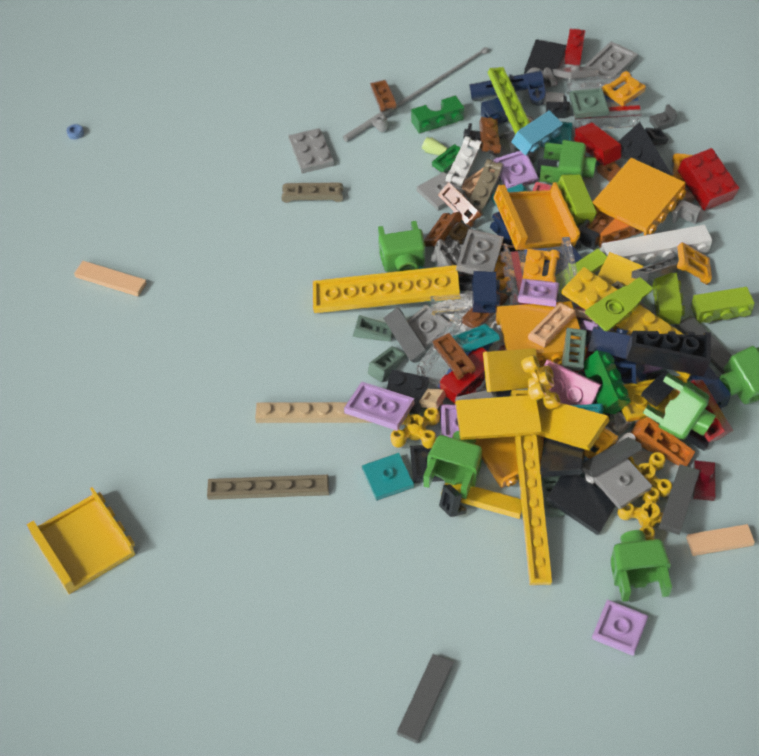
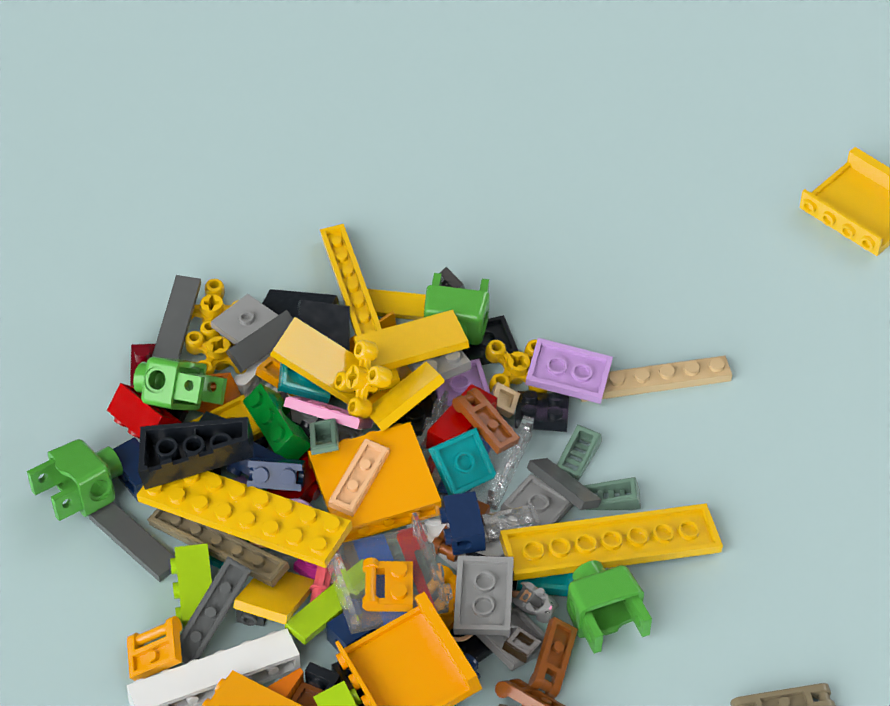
camera: 165 degrees right, 5 degrees down
dark tan tile [207,474,329,500] -> none
teal plate [362,453,414,501] -> none
dark grey tile [397,654,453,744] -> none
lavender plate [518,279,559,307] -> none
lime piece [585,277,653,332] -> none
lavender plate [592,599,648,656] -> none
bright green piece [610,530,672,602] -> none
light nougat tile [686,524,755,556] -> none
lime brick [690,286,755,323] -> none

